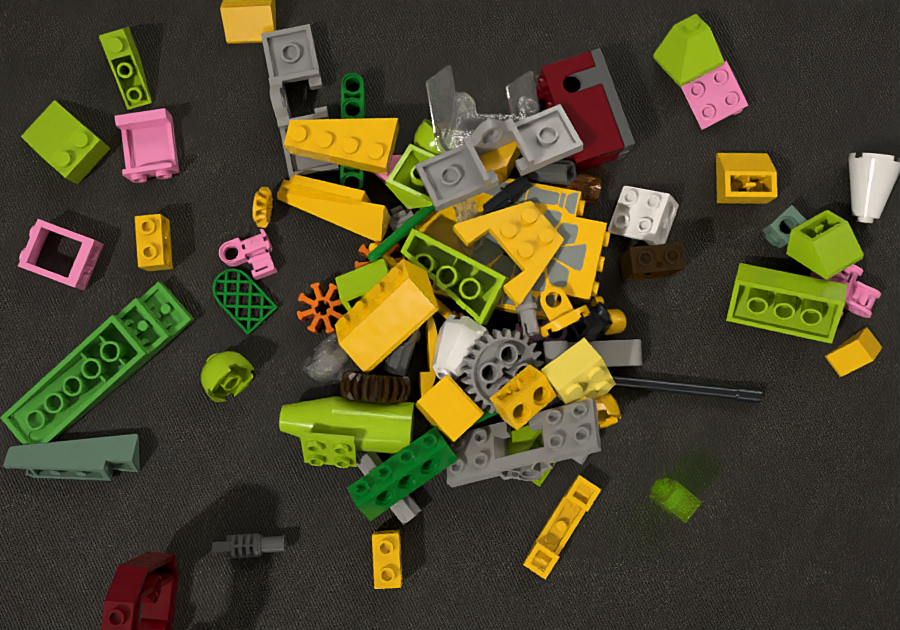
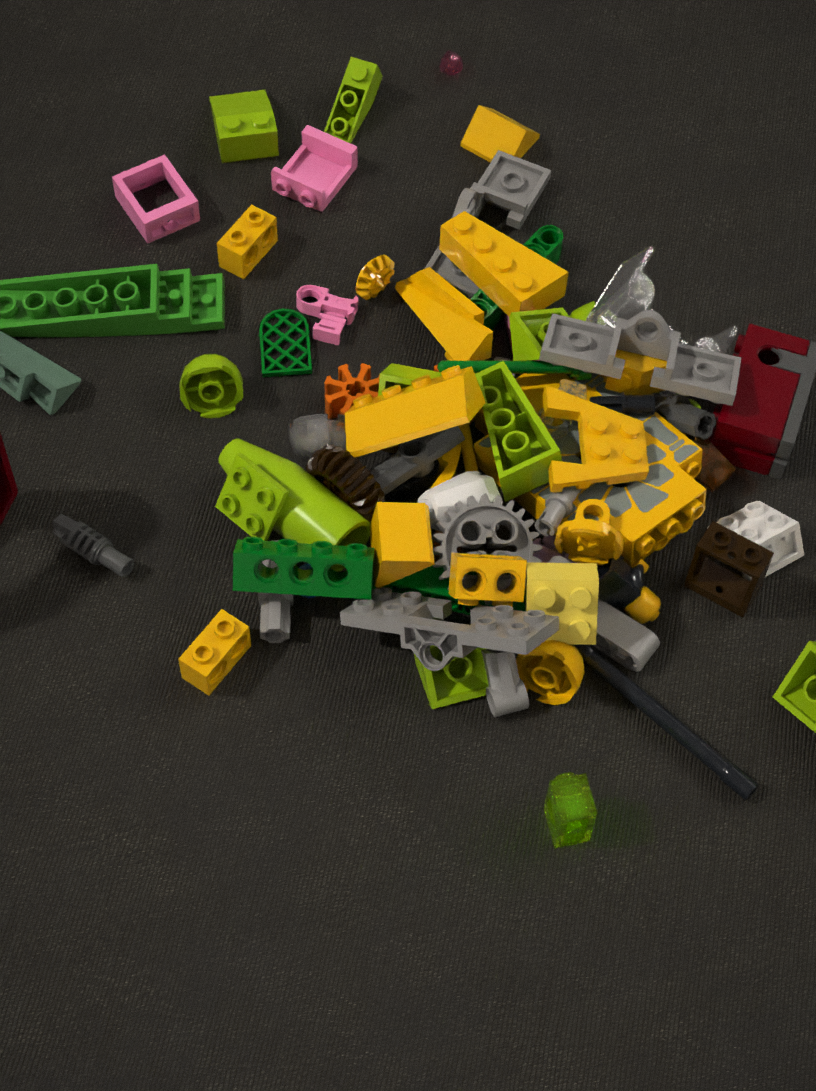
camera: 35 degrees right, 25 degrees down
yellow slope [523,475,601,580] -> none

